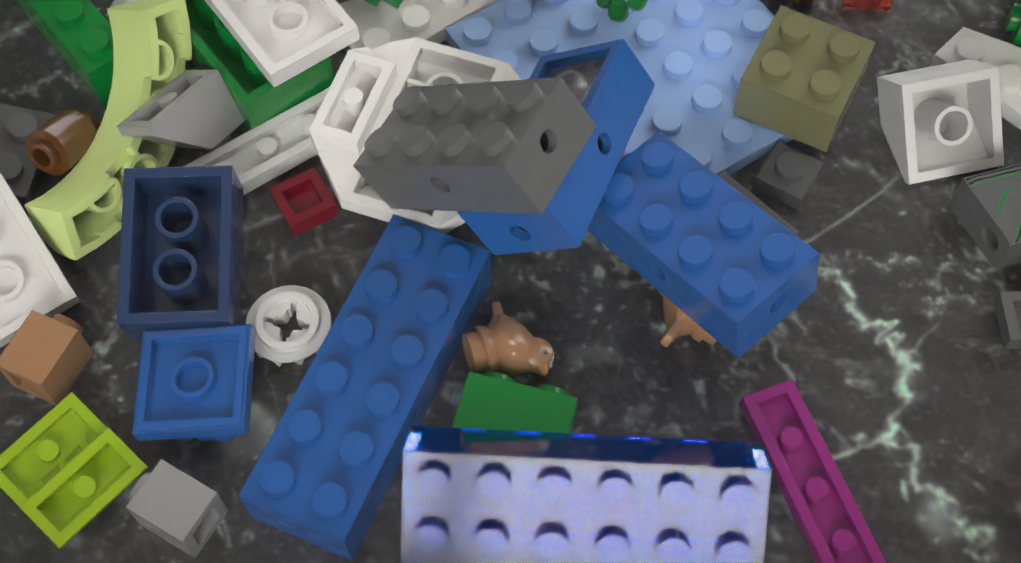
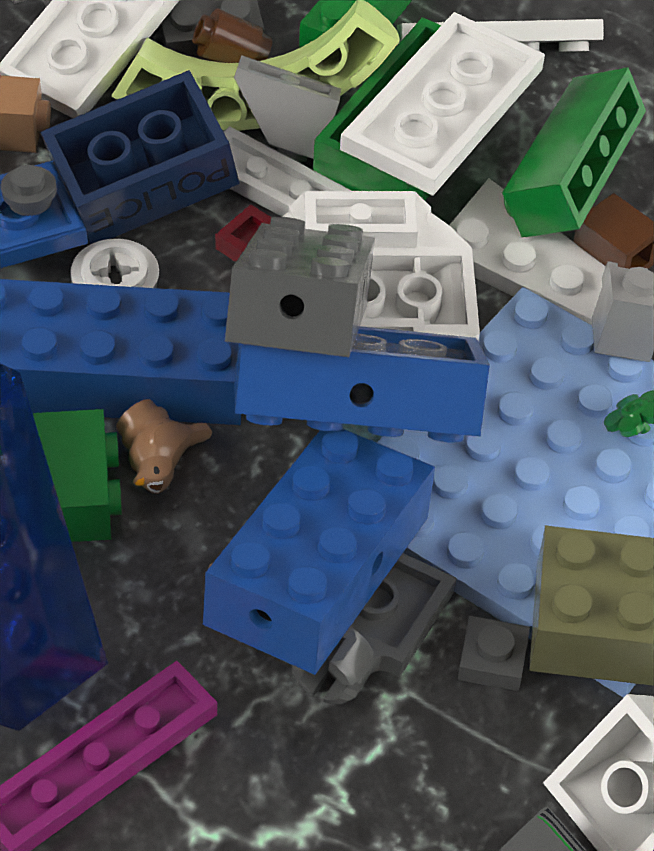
camera: 65 degrees right, 10 degrees down
none -> dark grey plate [0,165,57,216]

